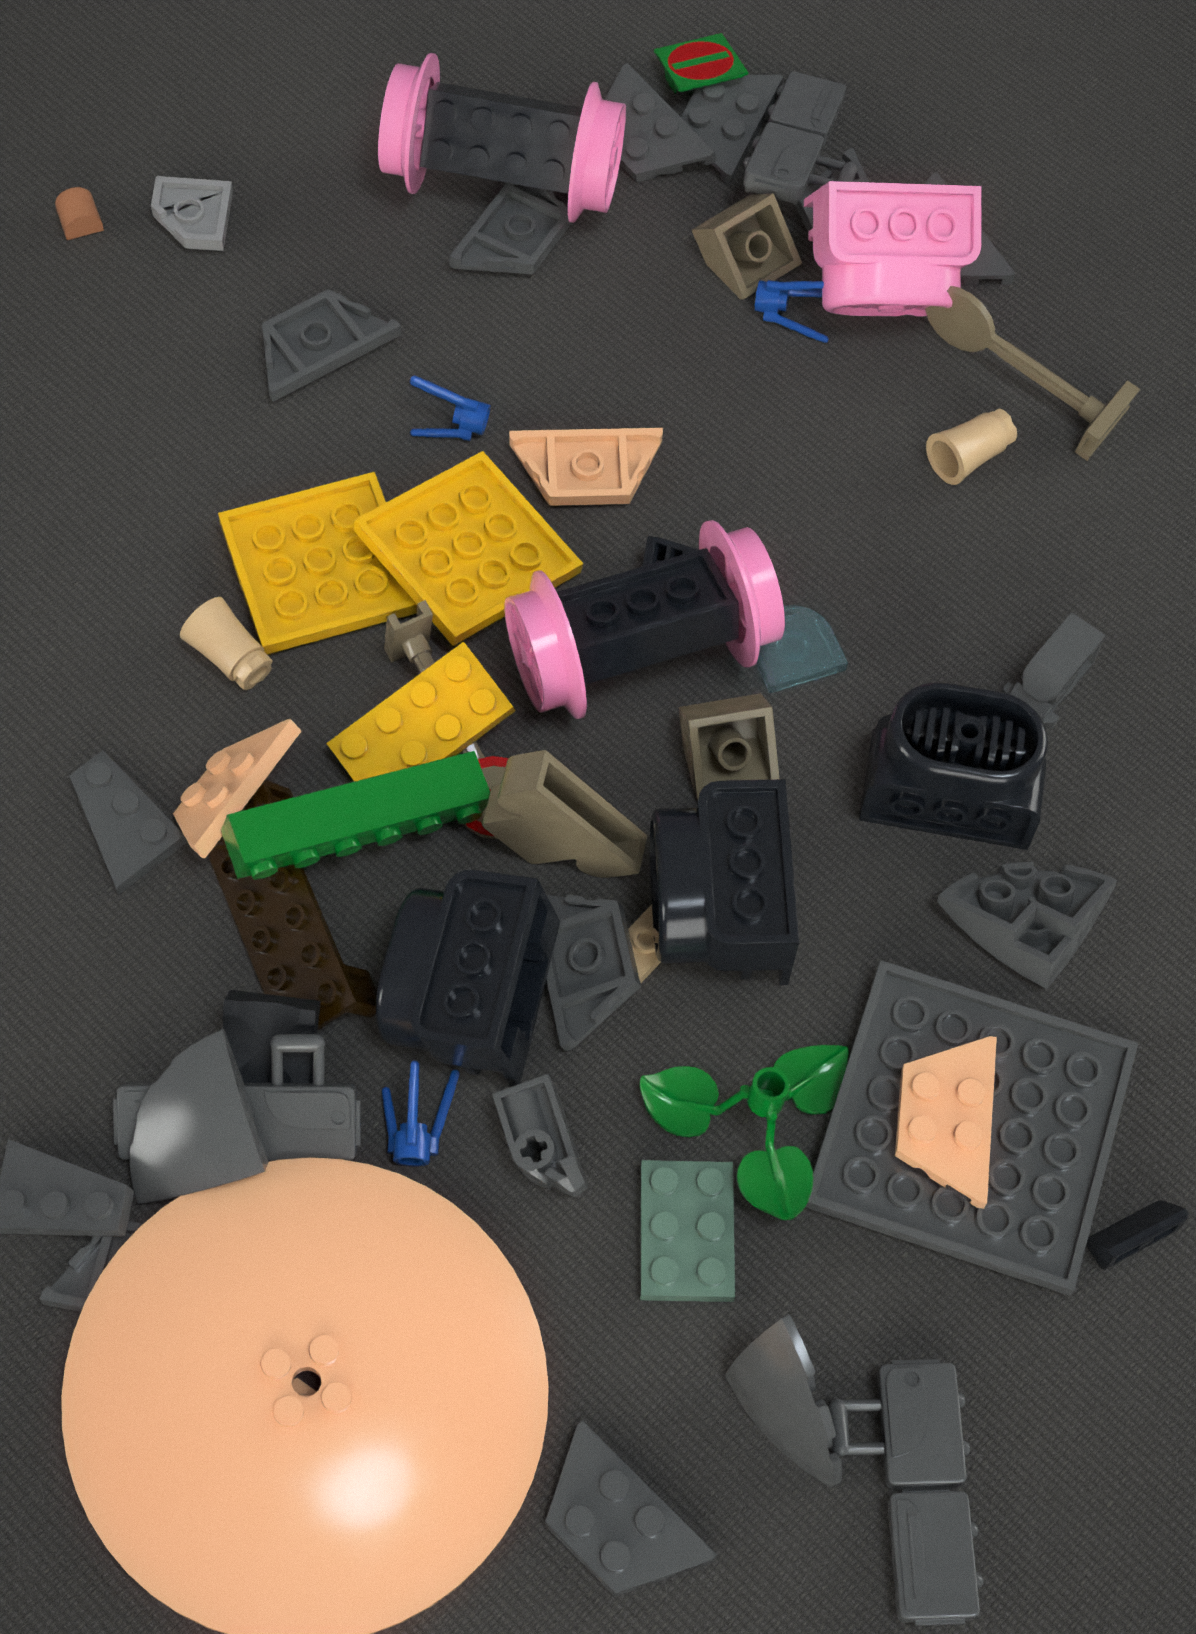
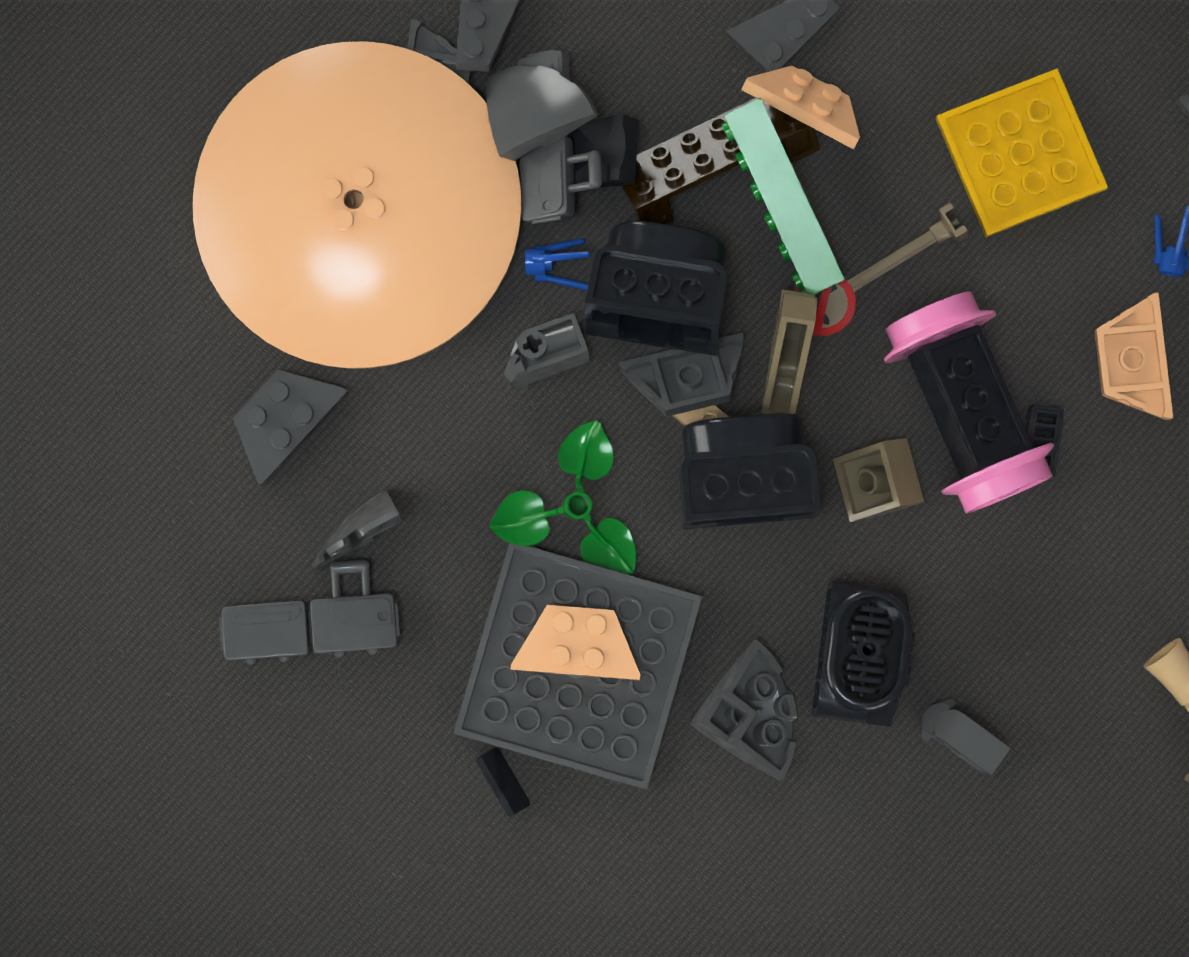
camera: 85 degrees right, 20 degrees up
tan plant [180,597,273,690] -> none
yellow plate [326,642,516,782] -> none
yellow plate [353,451,583,646] -> none
sand green plate [640,1160,735,1302] -> none
clear light blue tile [756,605,848,693] -> none

